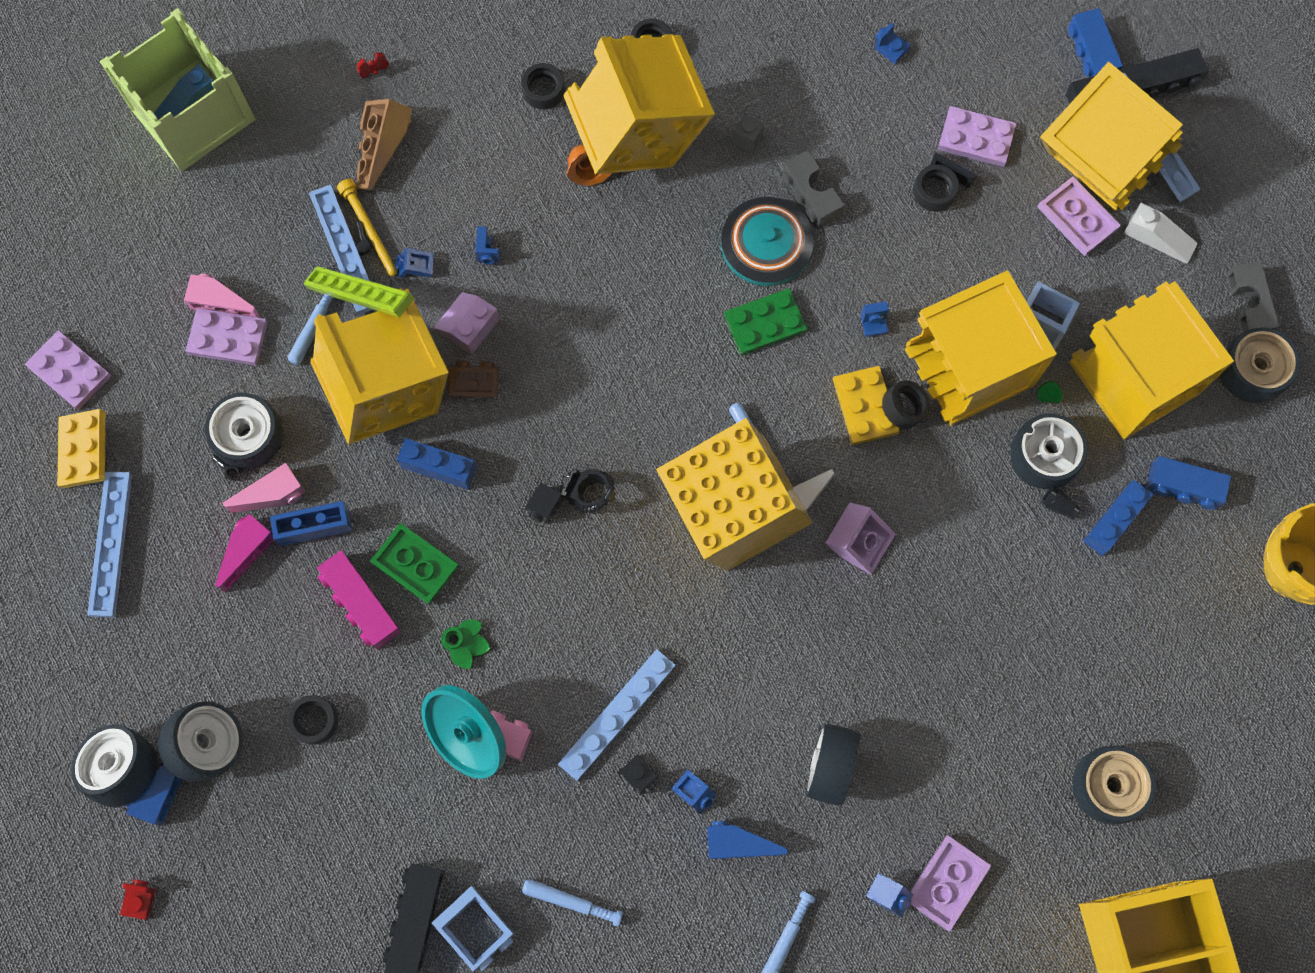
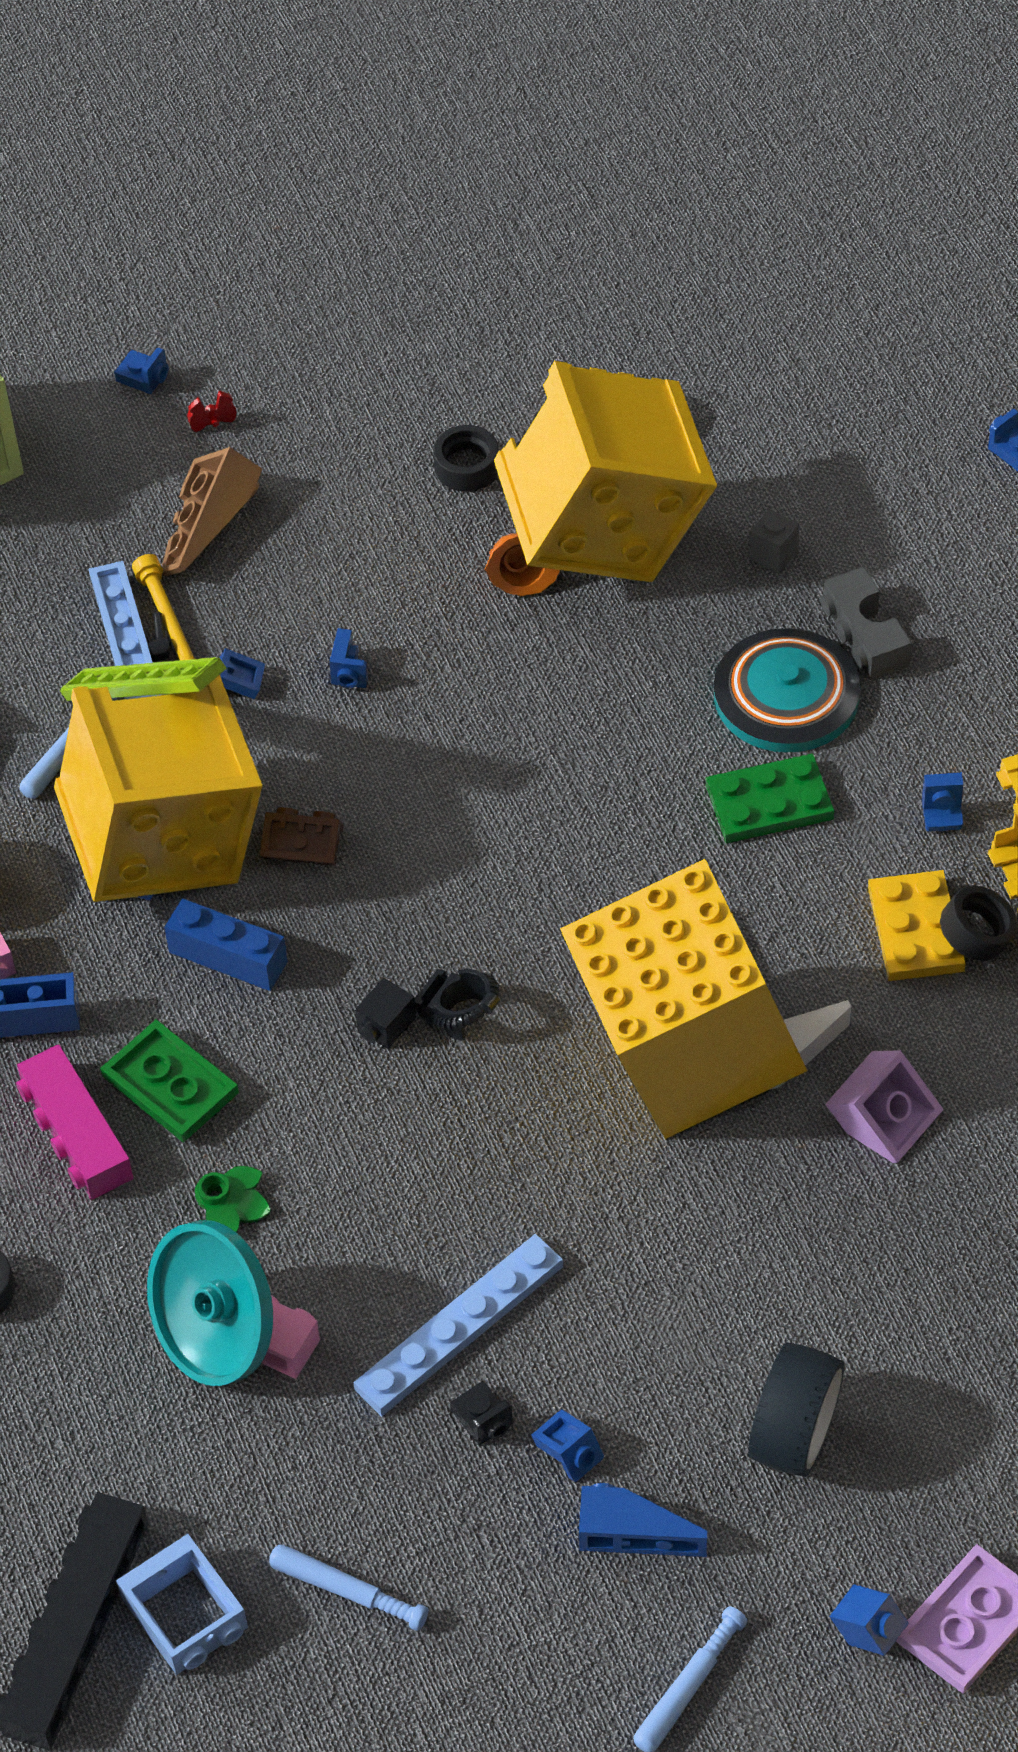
camera: 10 degrees right, 20 degrees down
lavender slope [434,292,500,355] -> none
none -> blue bracket [114,347,169,394]

